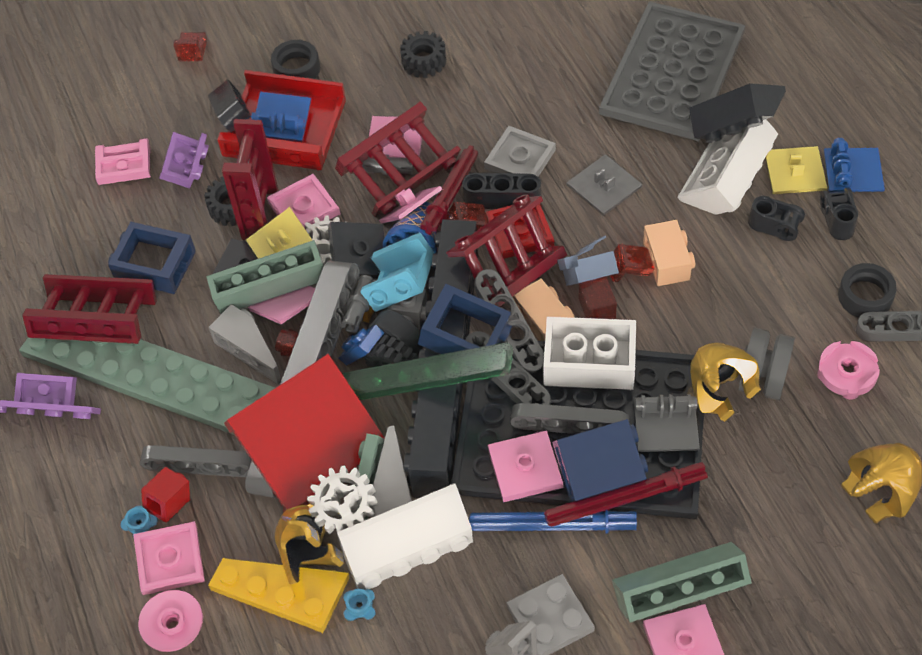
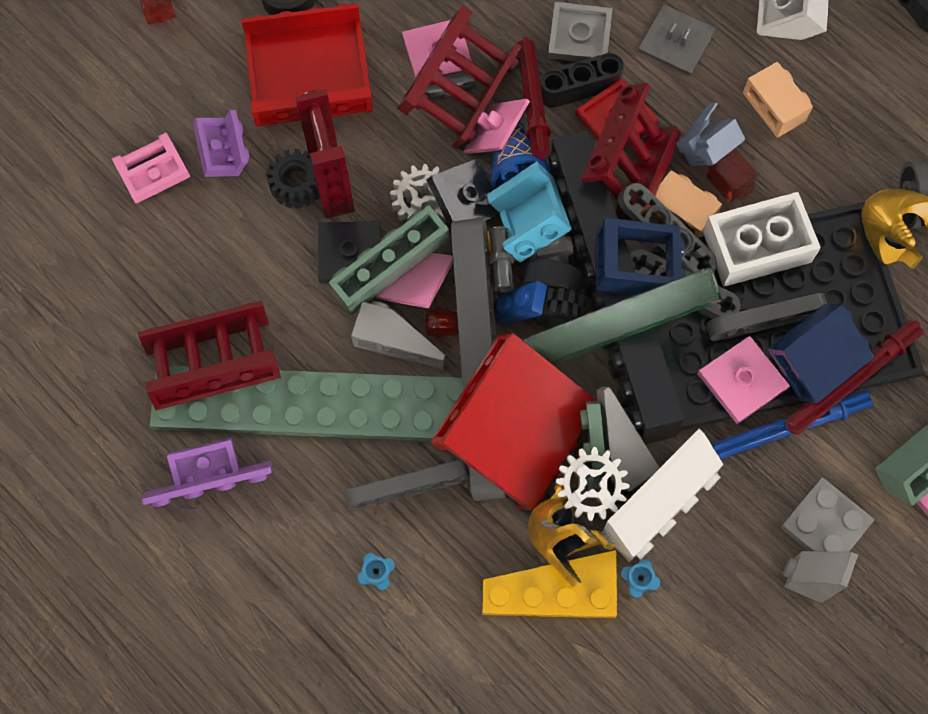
camera: 25 degrees left, 15 degrees up
dark blue window [108,222,196,294] -> none
bright pink plate [133,521,205,595] -> none
bright pink dish [138,590,203,652] -> none
red brick [141,467,190,523] -> none
black beam [208,79,252,133] -> none
light yellow piece [246,207,313,259] -> none
blue hinge [251,92,311,142] -> none
bright pink plate [267,174,341,230] -> none
clear red bracket [446,201,488,230] -> none
clear red bracket [611,244,655,282] -> none
dark grey hinge [634,394,700,452] -> none
black piece [748,196,805,241] -> none

